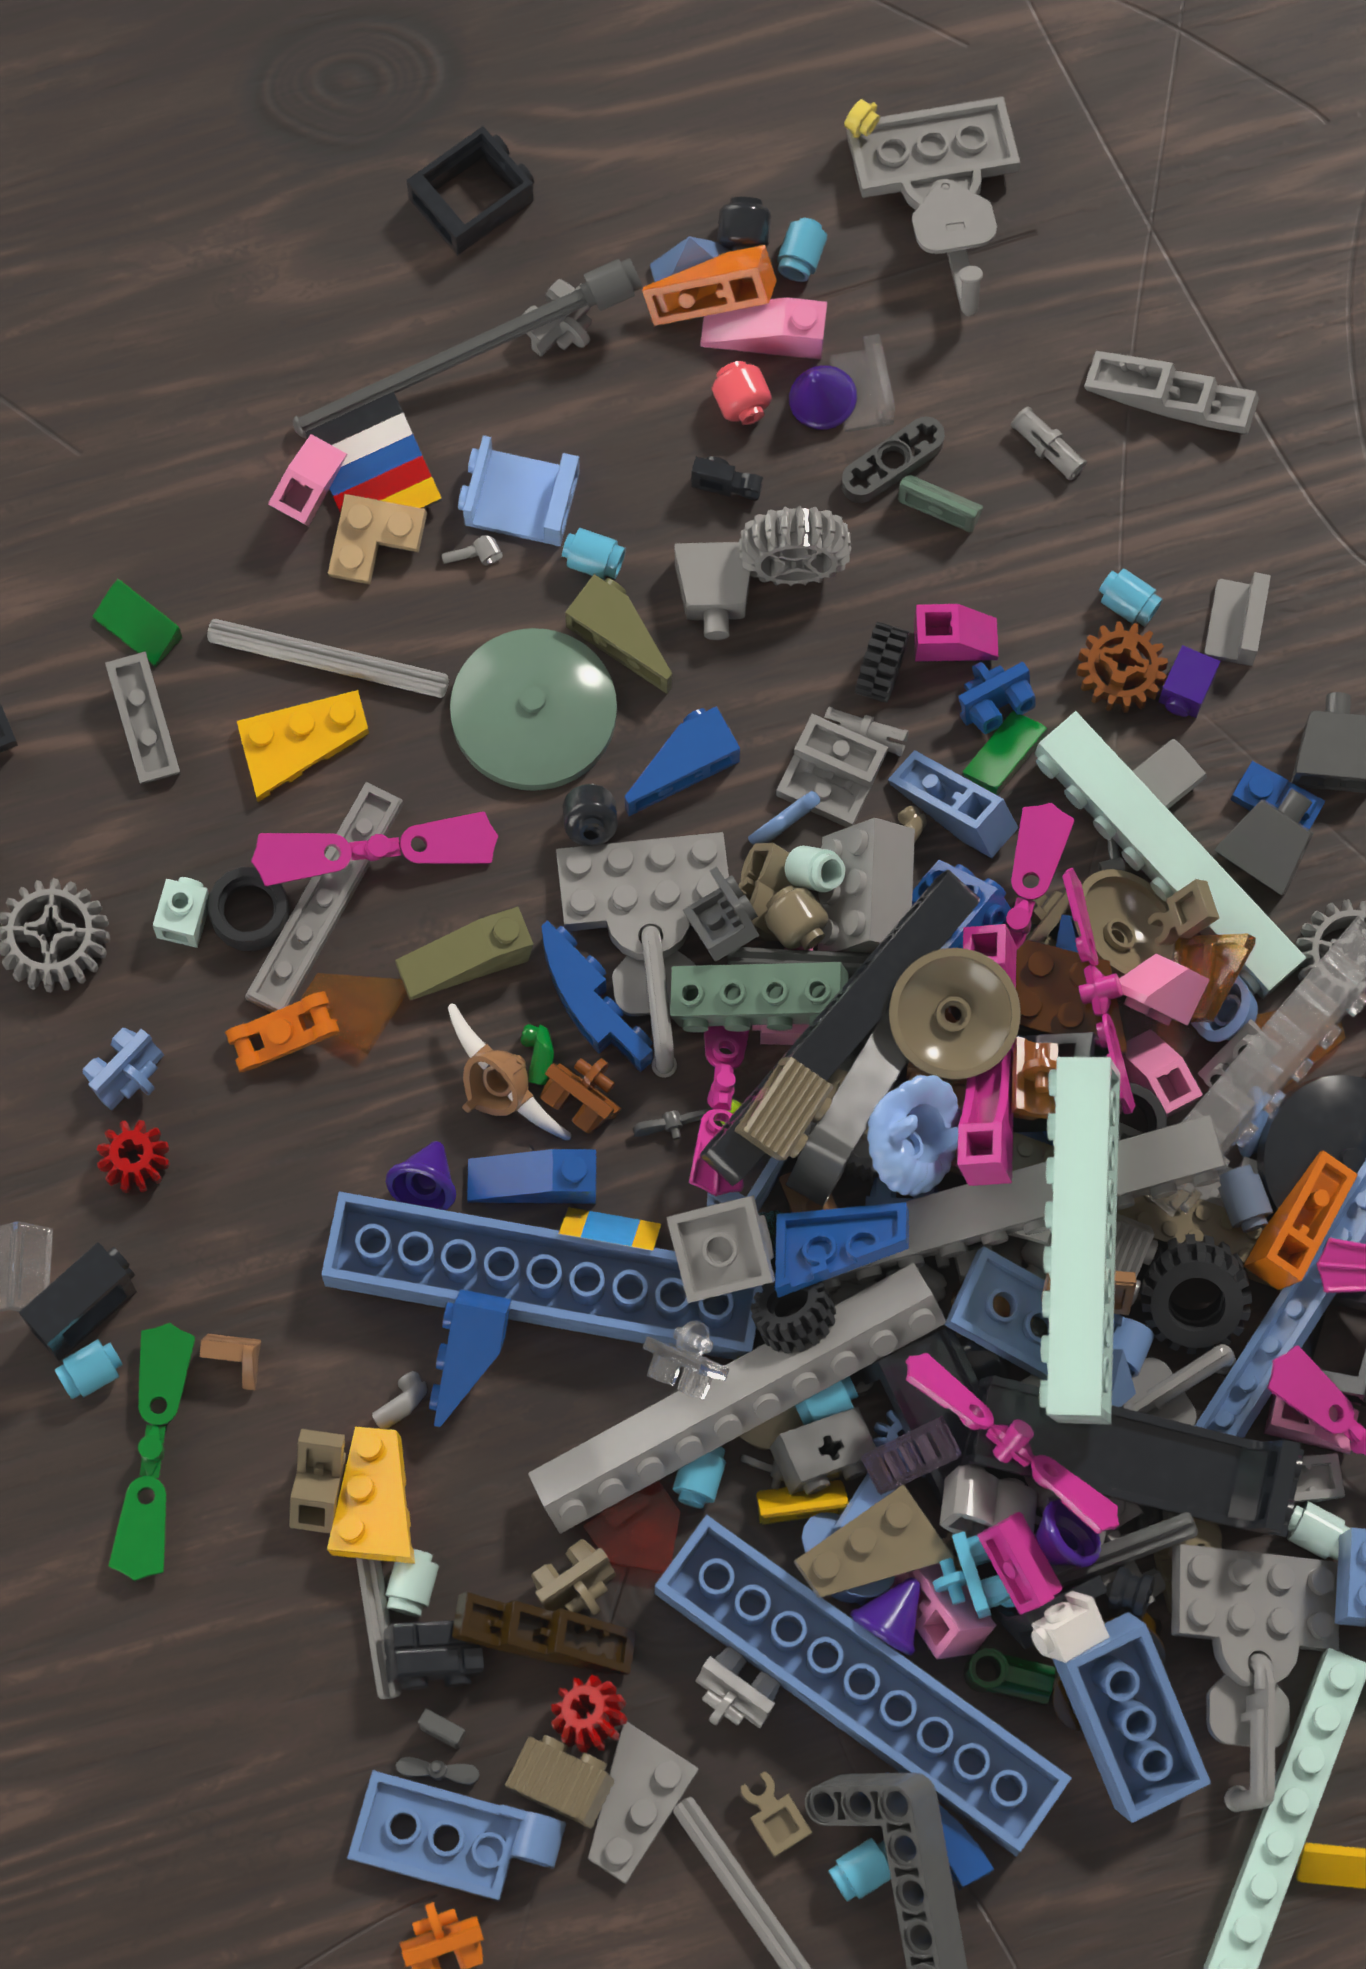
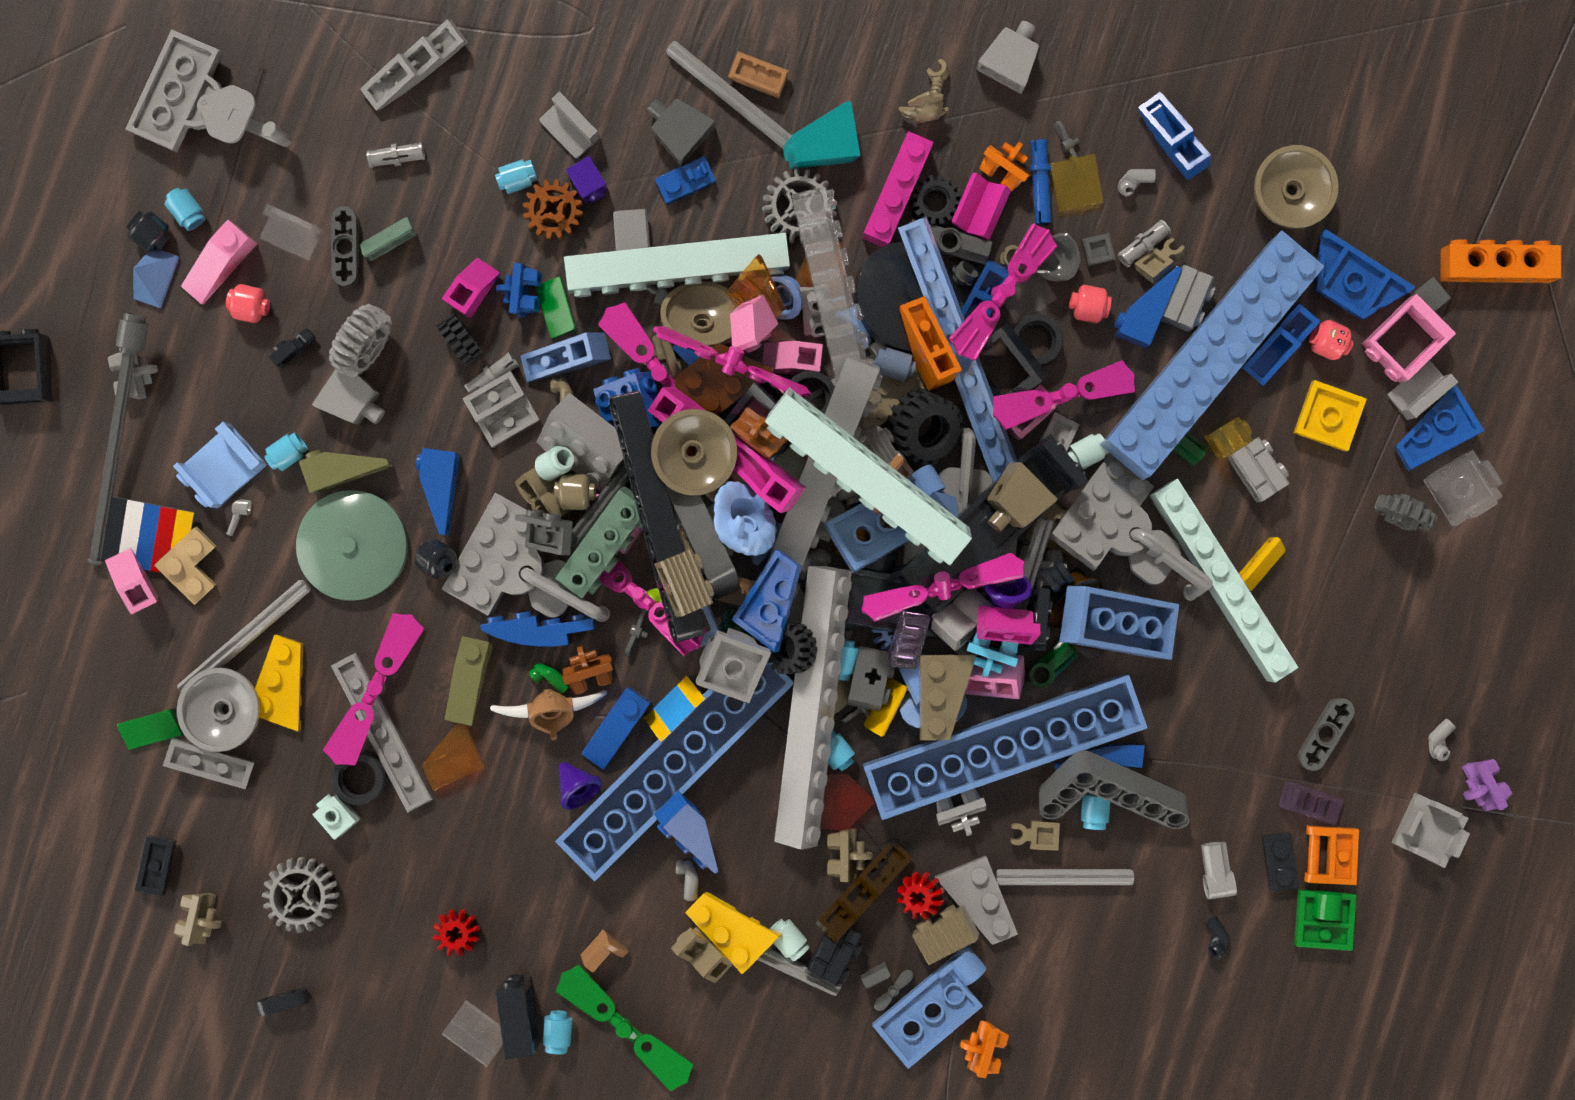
camera: 50 degrees left, 15 degrees up
medium blue hips [82,1028,164,1111] -> none
orange plate [225,991,340,1072] -> none
orange slope [642,245,777,326] -> none
clear hips [643,1321,730,1399] -> none
medium blue piece [748,791,820,845] -> none
dark purple hat [789,365,857,430] -> none
light yellow plate [844,99,880,138] -> none
dark purple hat [851,1577,920,1655] -> none
white brick [1031,1591,1109,1663] -> none
dark tan plate [1147,879,1220,946] -> none
dark grey torso [1215,788,1314,895] -> none
none -> light grey dish [177,668,260,752]
none -> dark tan torso [987,462,1057,532]

